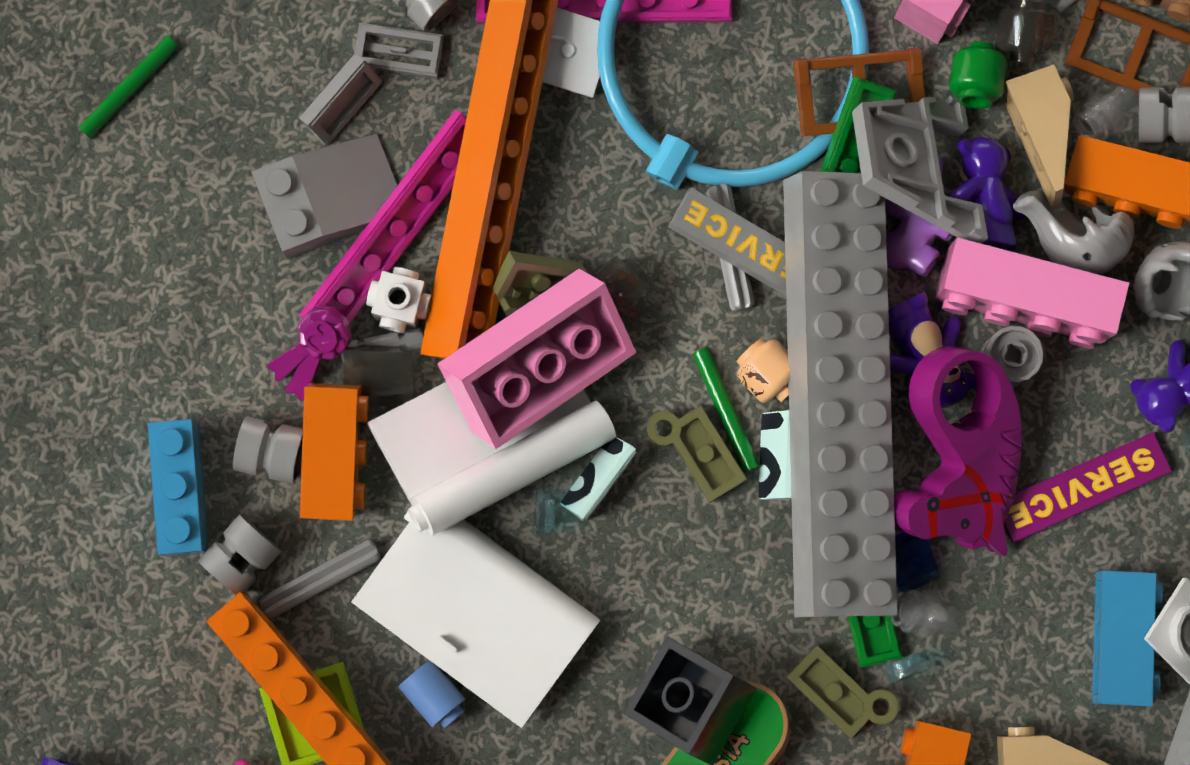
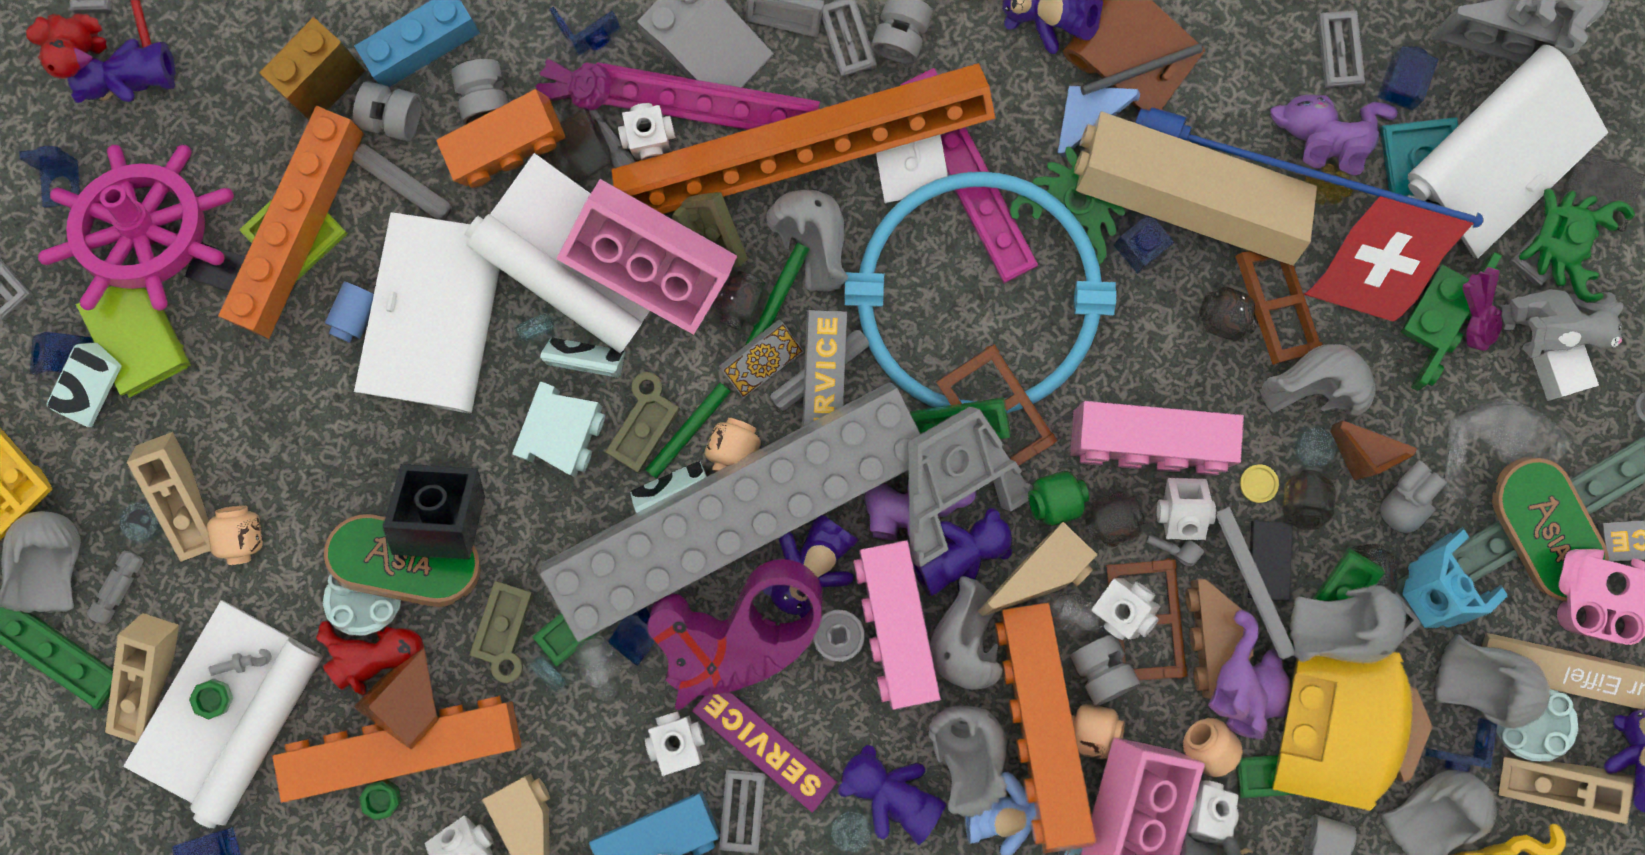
camera: 65 degrees right, 0 degrees up
none -> pearl gold brick [259,17,365,120]
none -> light aqua hips [512,382,605,478]
none -> clear blue bracket [549,6,620,56]
none -> white brick [645,711,705,776]
none -> tile [719,320,804,398]
none -> light grey tile [719,769,766,853]
none -> green bar [745,242,810,345]
none -> light grey piece [766,189,848,292]
none -> white brick [1091,578,1161,640]

